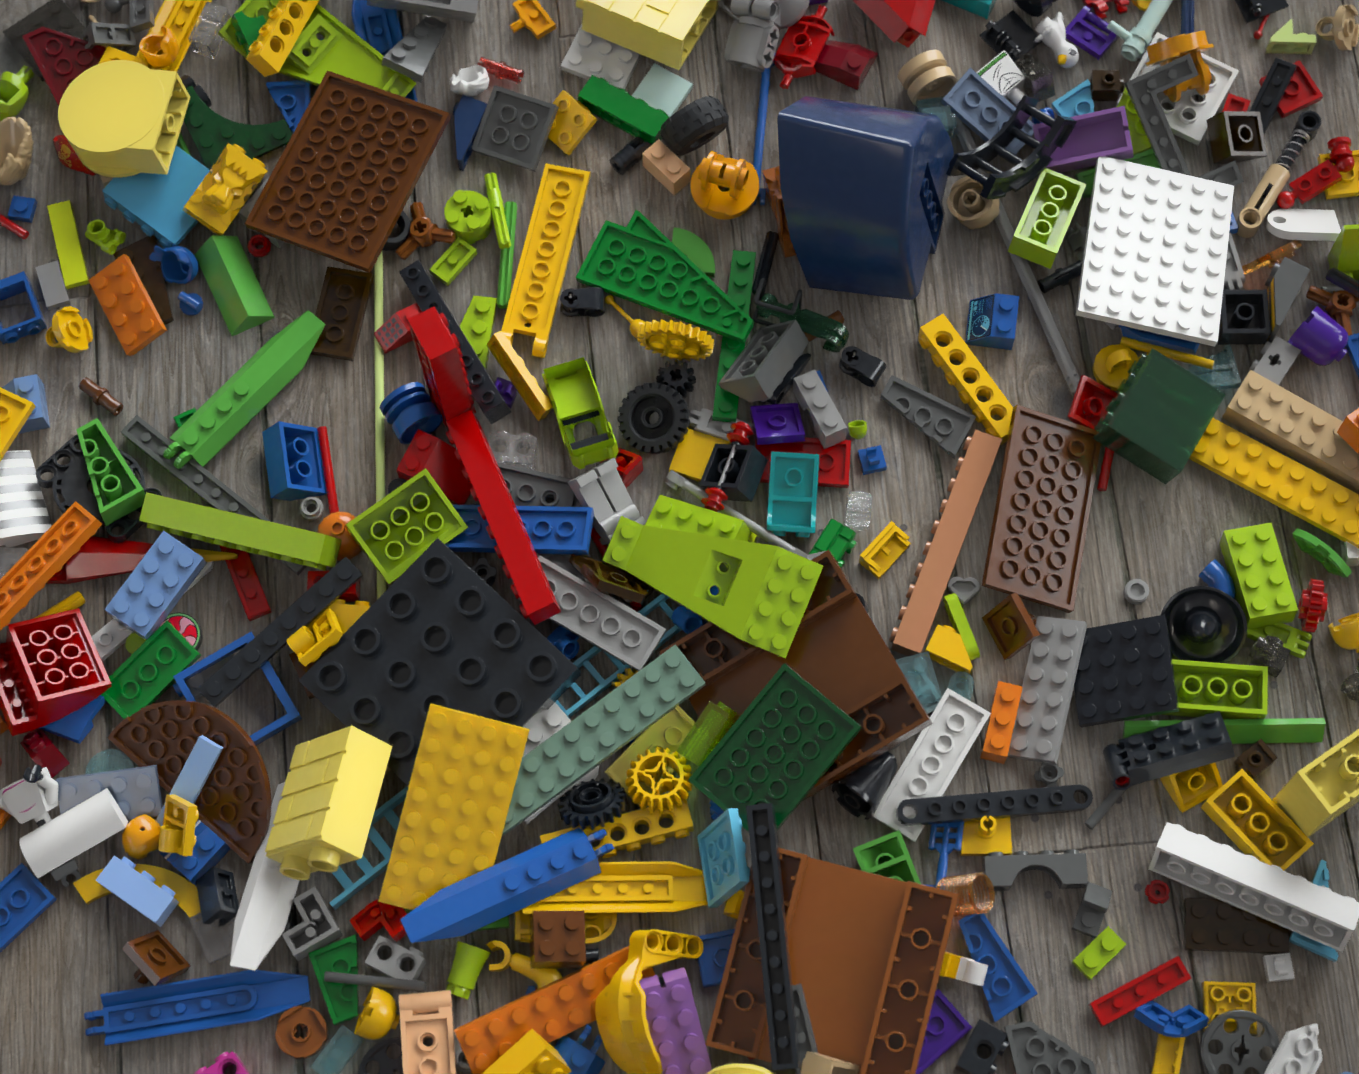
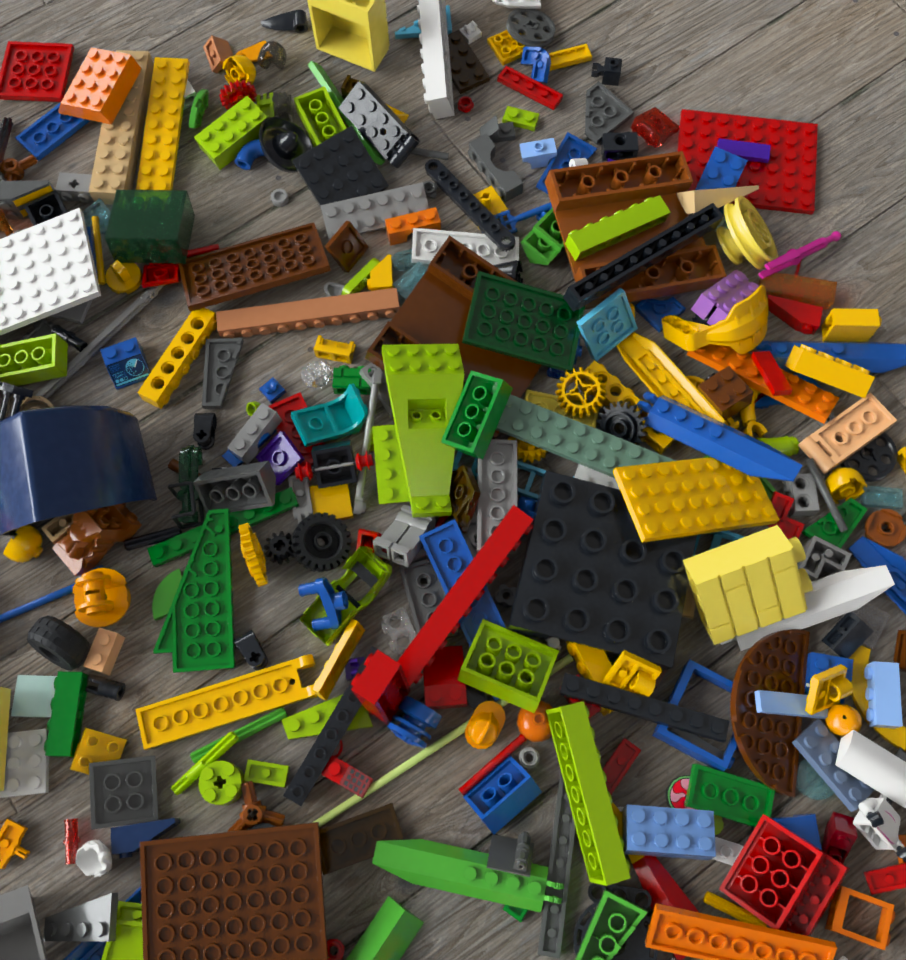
camera: 120 degrees left, 0 degrees up
yellow hinge [605,295,645,340] -> none
clear neon green brick [676,701,737,766] -> none
clear orange piece [936,872,995,917] -> none
yellow brick [1200,769,1314,871] -> none
dark purple cylinder [1288,306,1349,366] -> none
none -> blue connector [298,577,349,632]
none -> green slope [441,370,513,460]
none -> light orange piece [465,701,506,749]
none -> dark grey hinge [487,831,534,877]
none -> light blue brick [520,138,557,169]
none -> lime brick [565,195,671,261]
none -> red tile [751,351,793,396]

